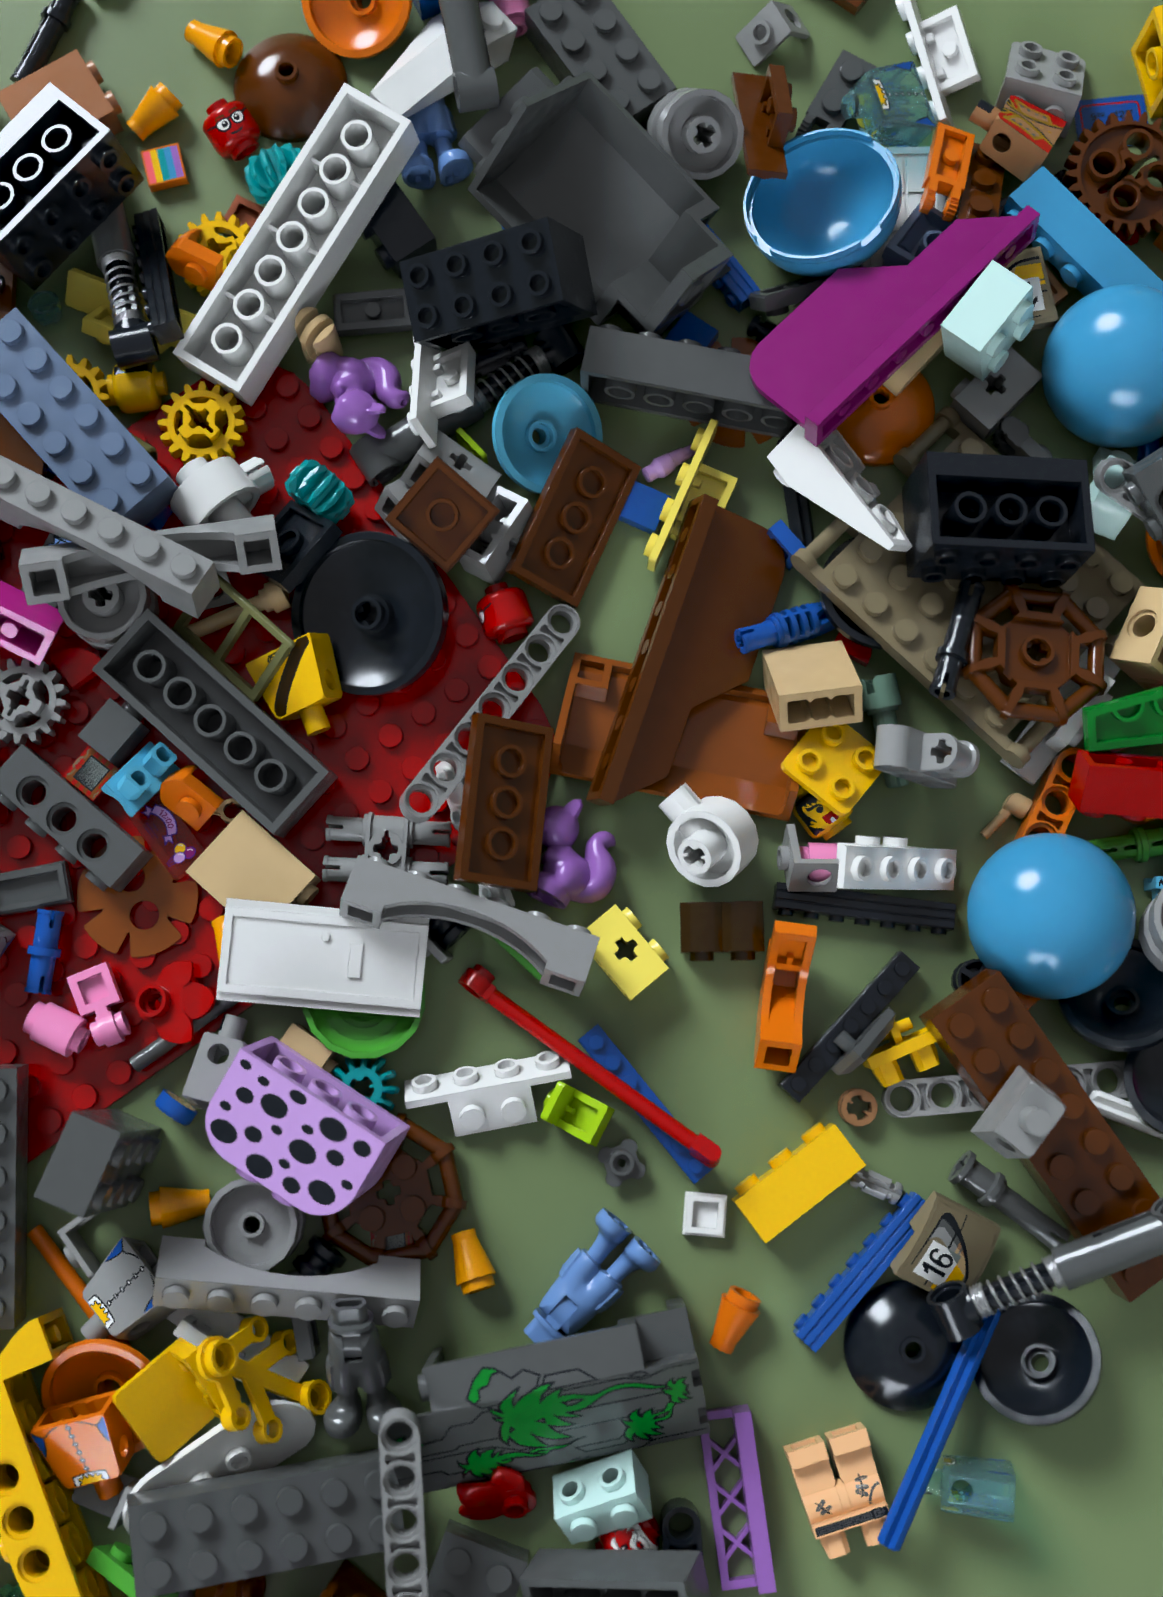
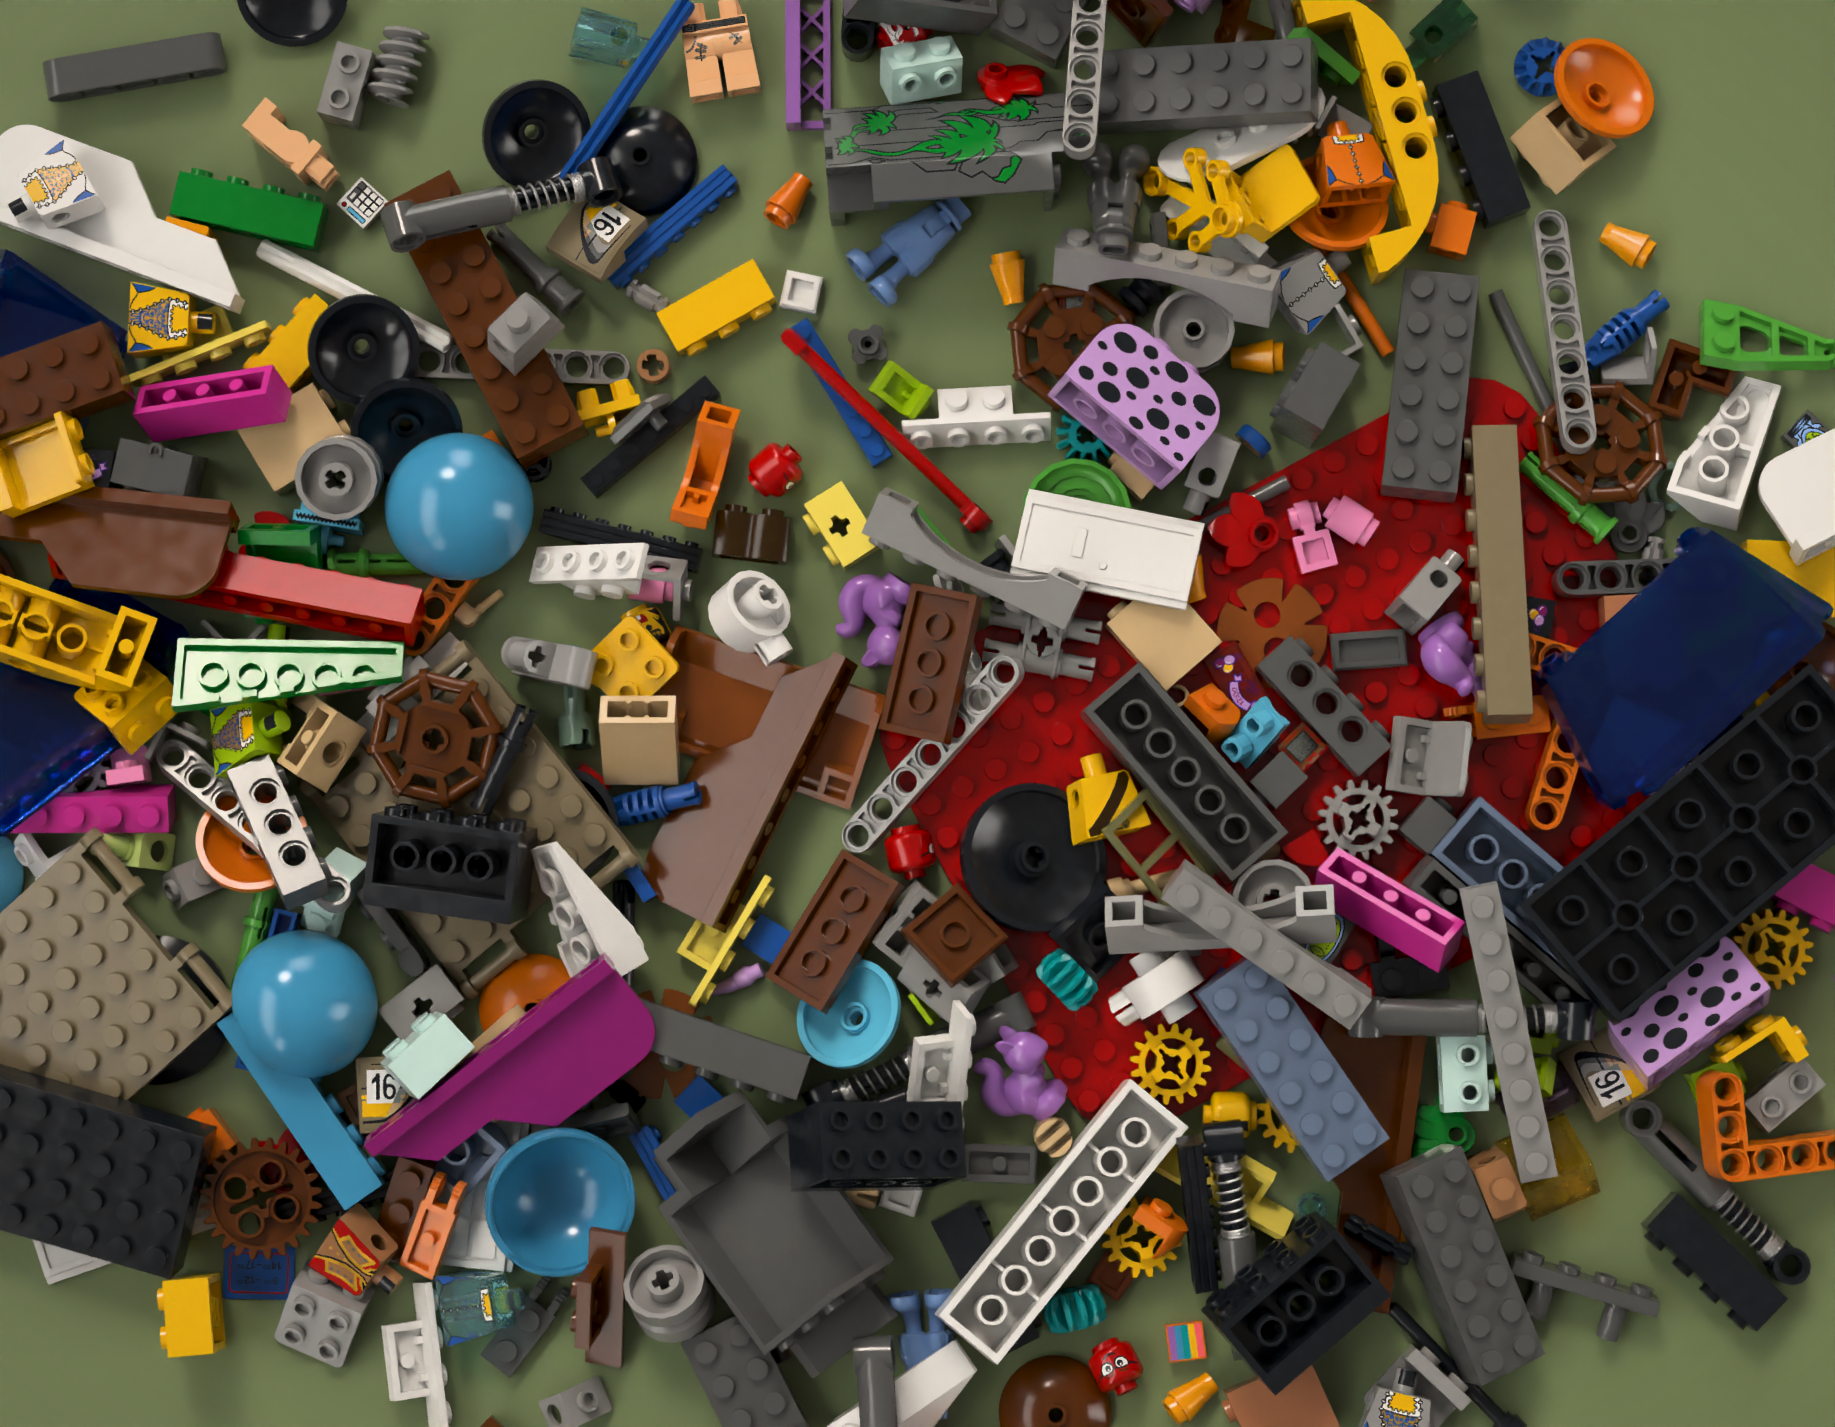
camera: 170 degrees left, 5 degrees up
blue pin [24,908,65,995] -> none
none -> red head [747,442,803,498]

